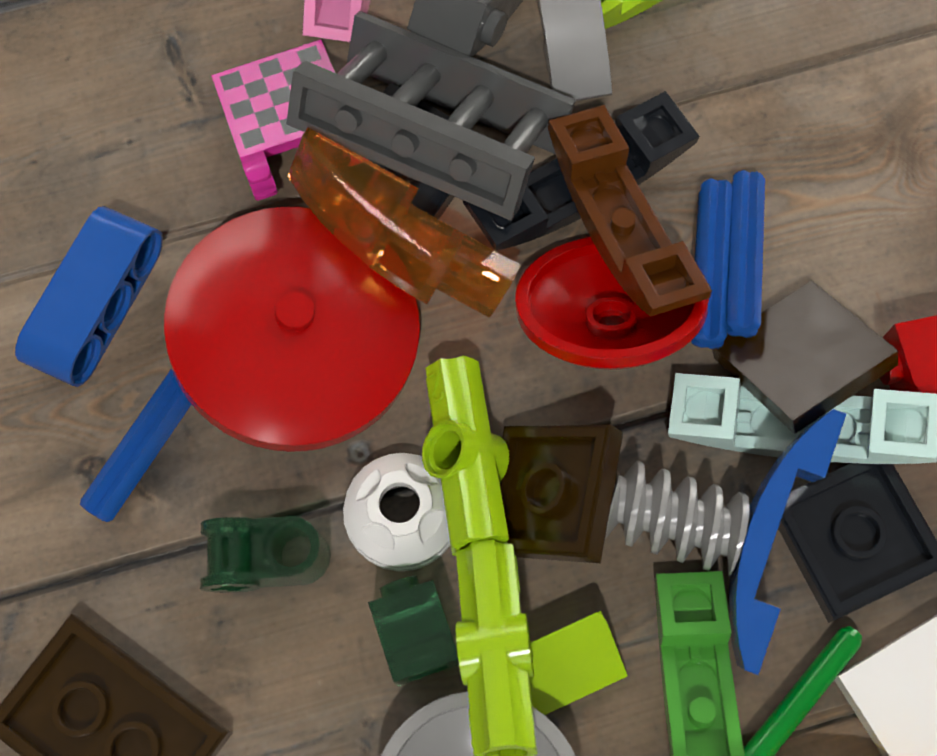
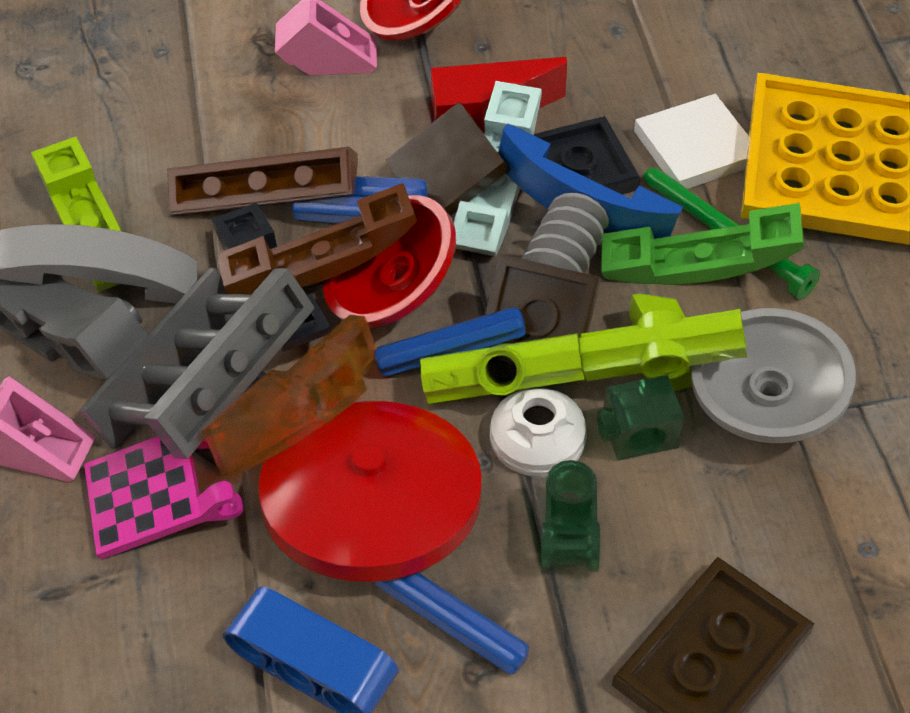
camera: 85 degrees left, 20 degrees down
none -> reddish brown slope [167,147,358,216]
none -> blue axle [375,307,526,376]

